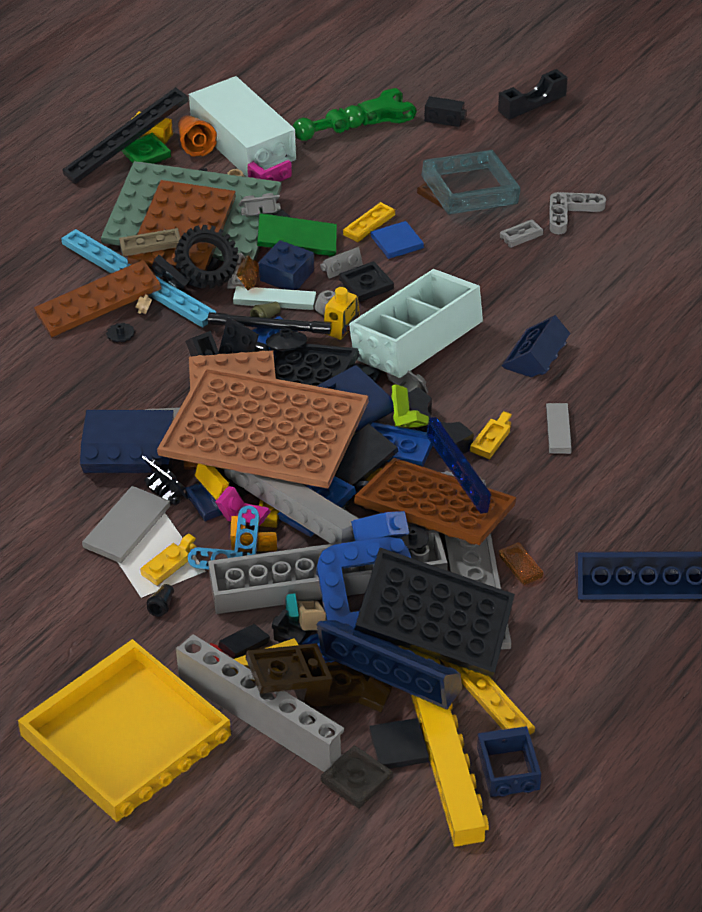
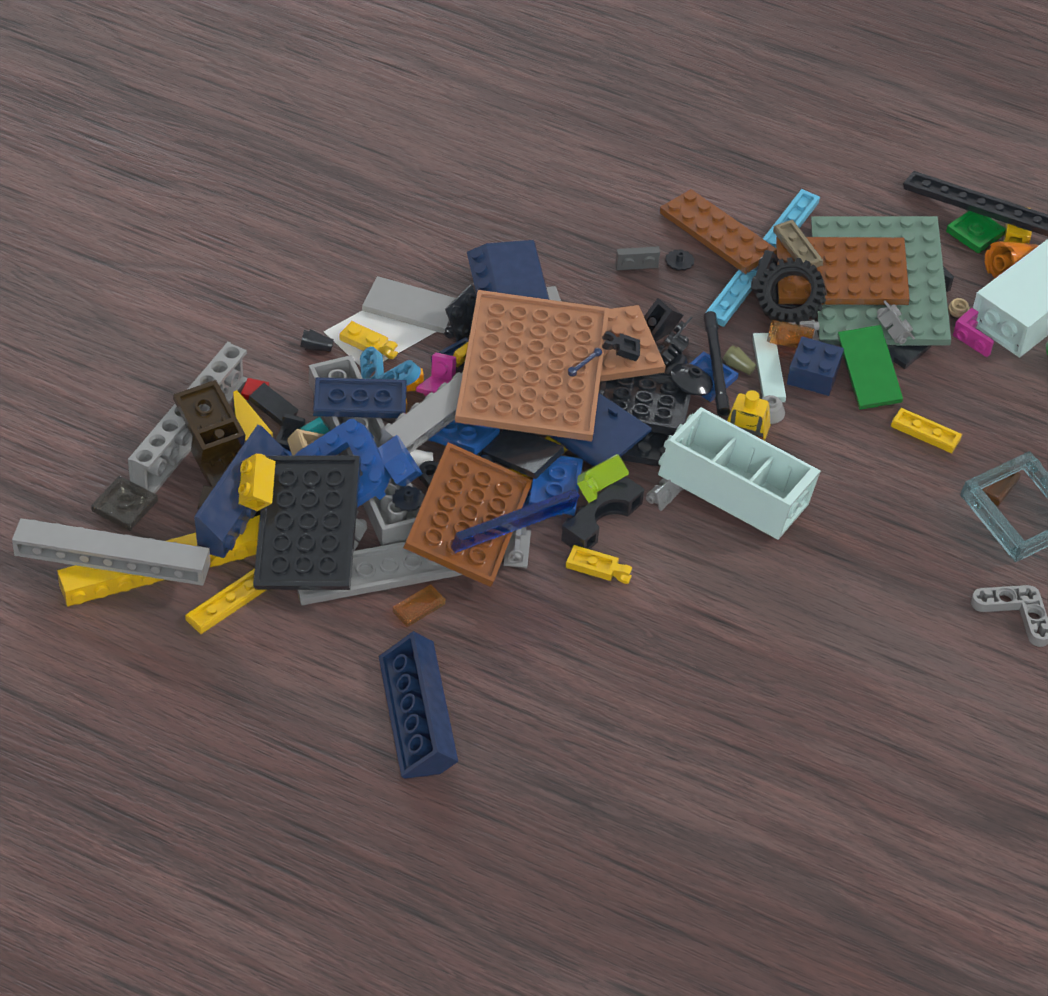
camera: 75 degrees right, 5 degrees up
yellow panel [18,639,231,822] -> none
tan plate [135,294,152,314] -> none
light grey hinge [320,247,363,279] -> none
black plate [339,261,394,302] -> none
black tile [369,718,429,770] -> none
blue tile [371,221,424,259] -> none
dark blue window [477,726,541,797] -> none
light grey tile [500,220,543,248] -> none
dark blue slope [502,315,570,377] -> none
light grey tile [546,403,571,454] -> none
none -> light grey brick [12,518,210,586]
none -> yellow brick [238,453,275,511]
none -> dark blue tile [313,377,407,418]
none -> dark blue hinge [568,348,602,376]
none -> black plate [602,331,640,361]
none -> dark grey plate [615,246,660,270]

